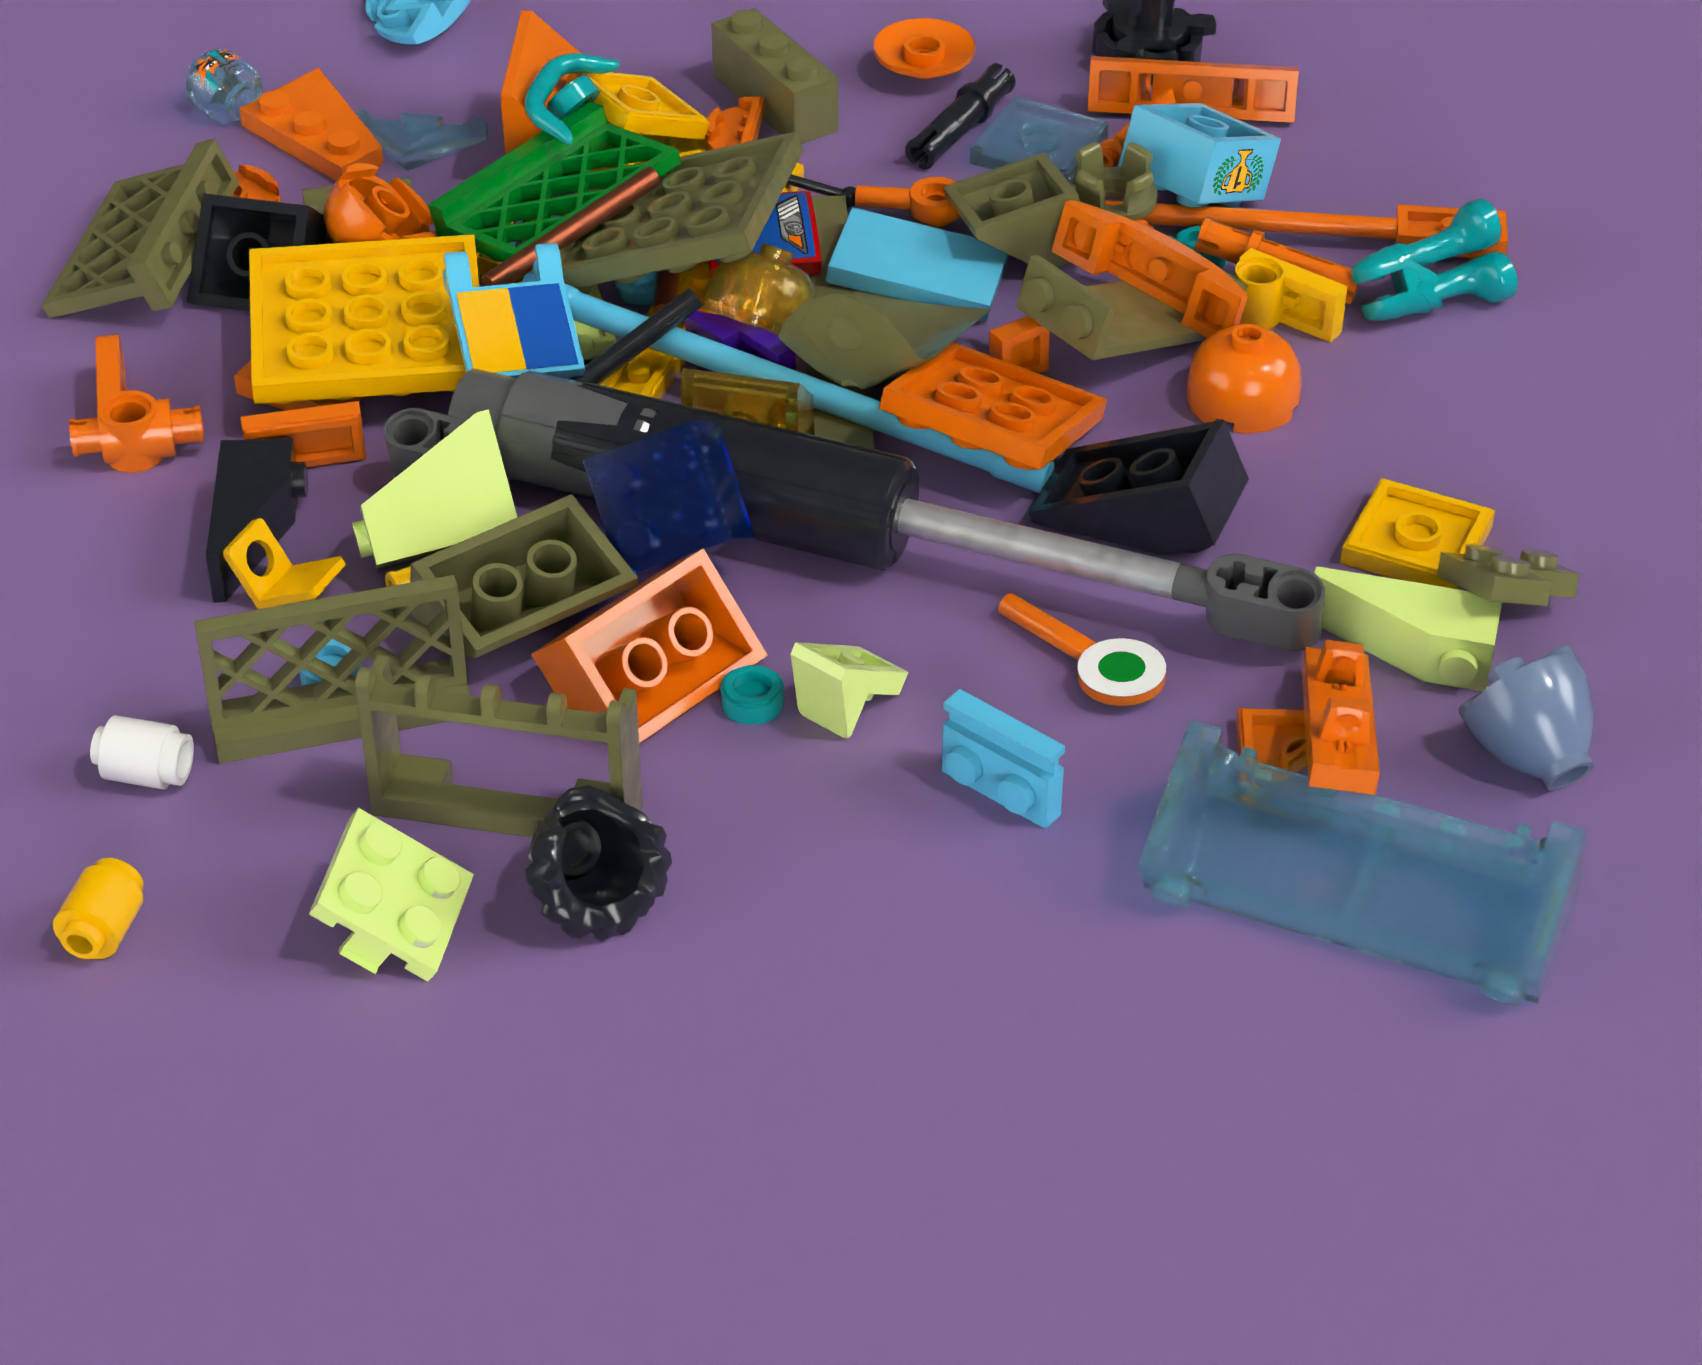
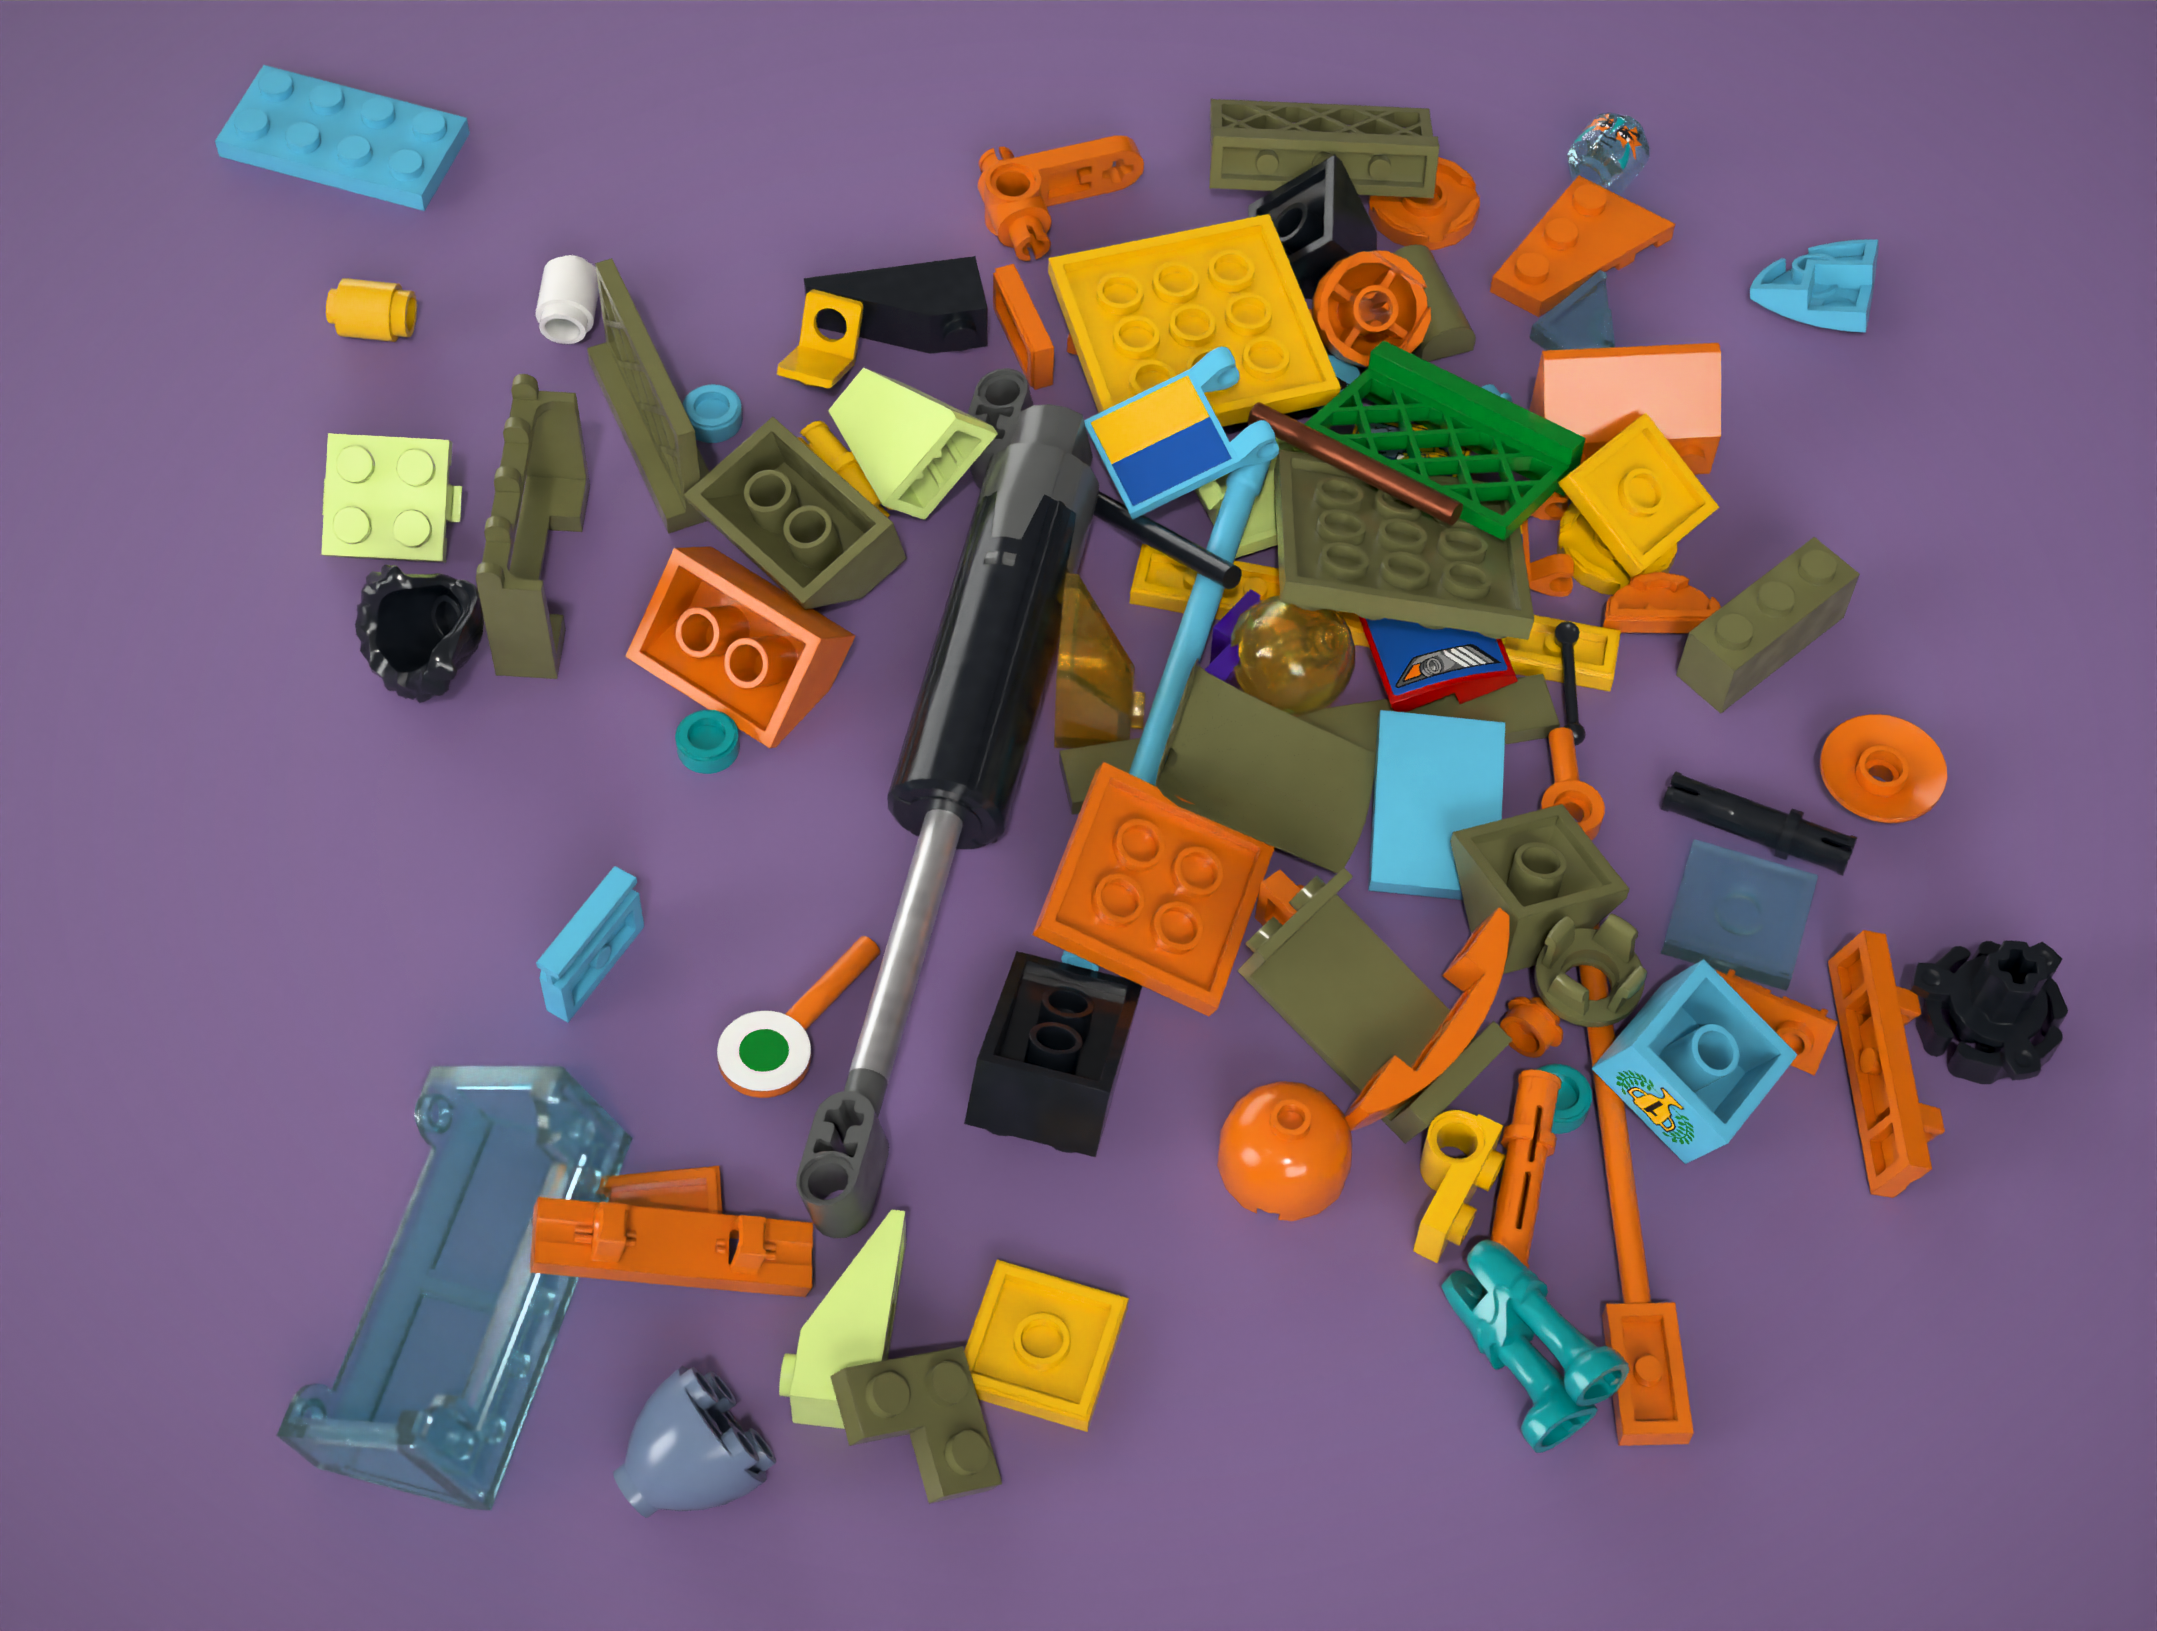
camera: 80 degrees right, 15 degrees up
teal animal [524,53,620,145] -> none
teal tile [547,76,600,120] -> none
clear blue brick [583,420,755,576] -> none
yellowish green slope [791,642,909,738] -> none

